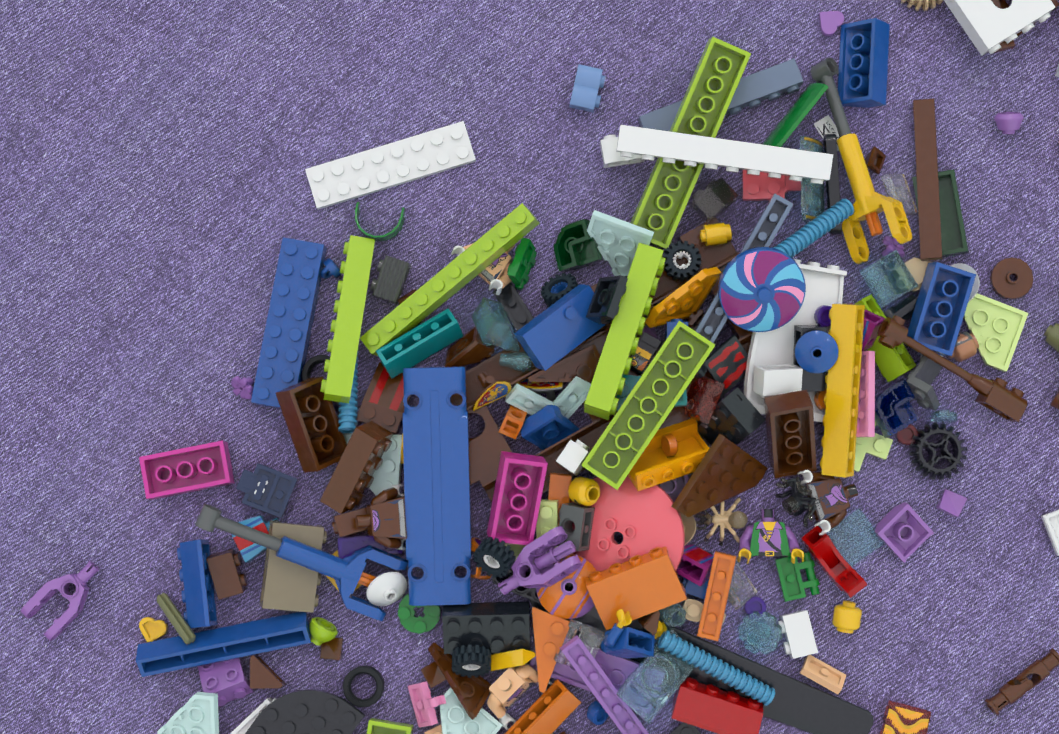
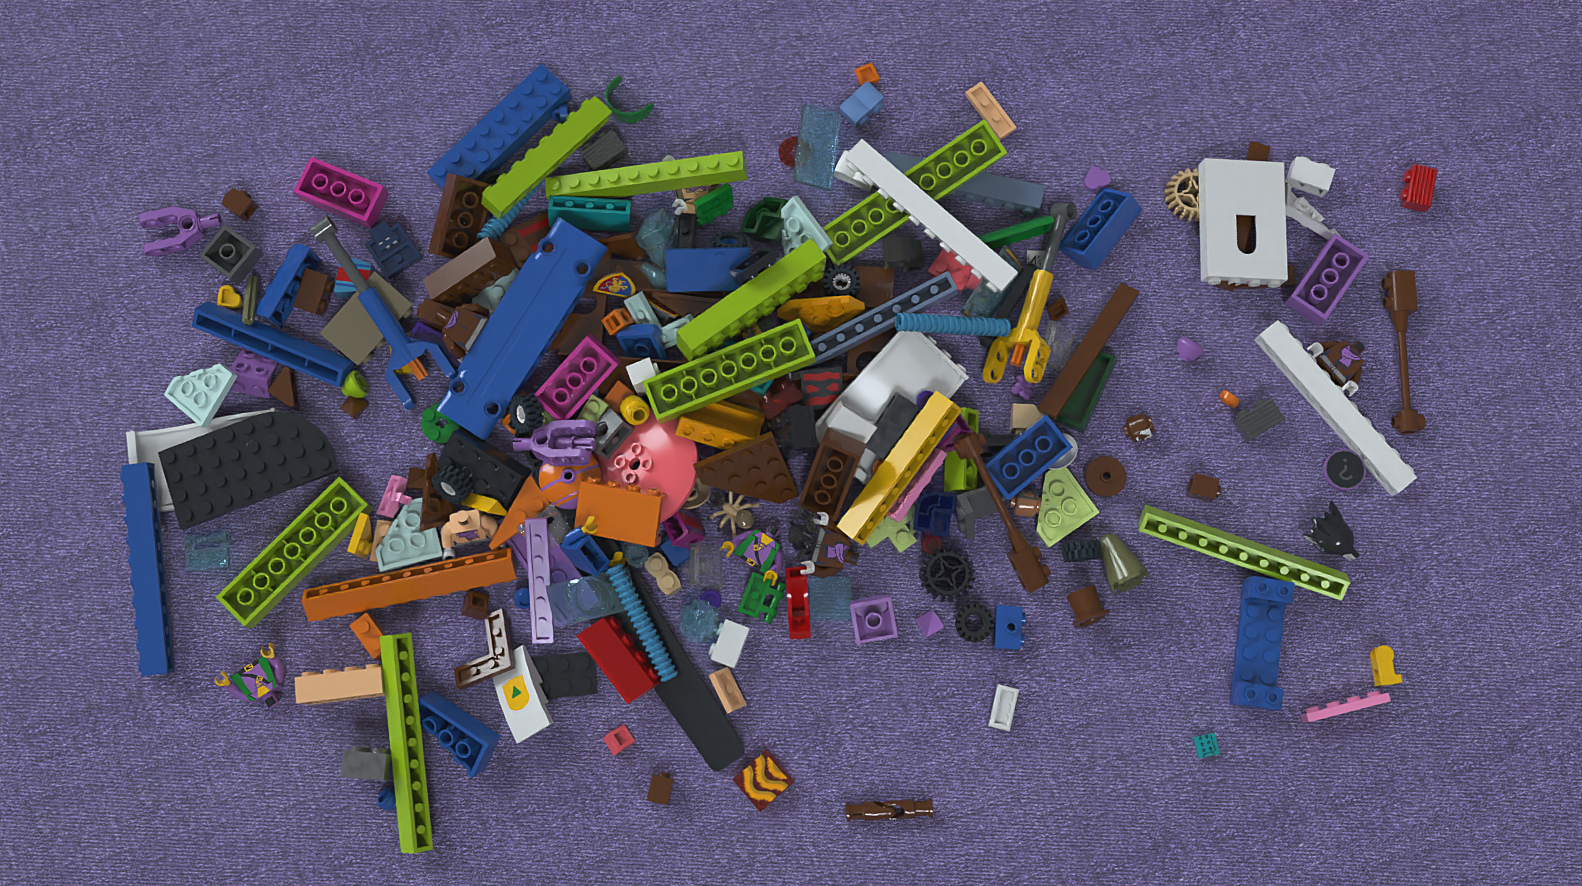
camera: 30 degrees right, 5 degrees down
medium lavender plant [231,376,254,400] -> none
white plate [305,121,476,210] -> none
black tyre [343,665,385,708] -> none
white dish [366,572,407,606] -> none
reddish brown slope [638,611,660,635] -> none
orange tile [661,434,678,456] -> none
orange tile [697,551,737,641] -> none
yellow brick [700,222,732,246] -> none
dish [718,247,806,332] -> none
blue dish [795,330,838,373] -> none
yellow head [832,600,862,633] -> none
clear light blue slope [860,250,918,308] -> none
clear light blue tile [931,410,957,422] -> none
none -> dark grey brick [199,224,264,285]
none -> reddish brown brick [221,188,258,222]
none -> clear red gear [779,137,810,169]
none -> clear light blue plate [793,104,841,191]
none -> orange tile [854,62,880,86]
none -> black tyre [955,603,994,643]
none -> light nougat plate [965,81,1017,141]
none -> blue brick [993,605,1026,651]
none -> black bush [1062,539,1102,563]
none -> reddish brown head [1123,413,1155,442]

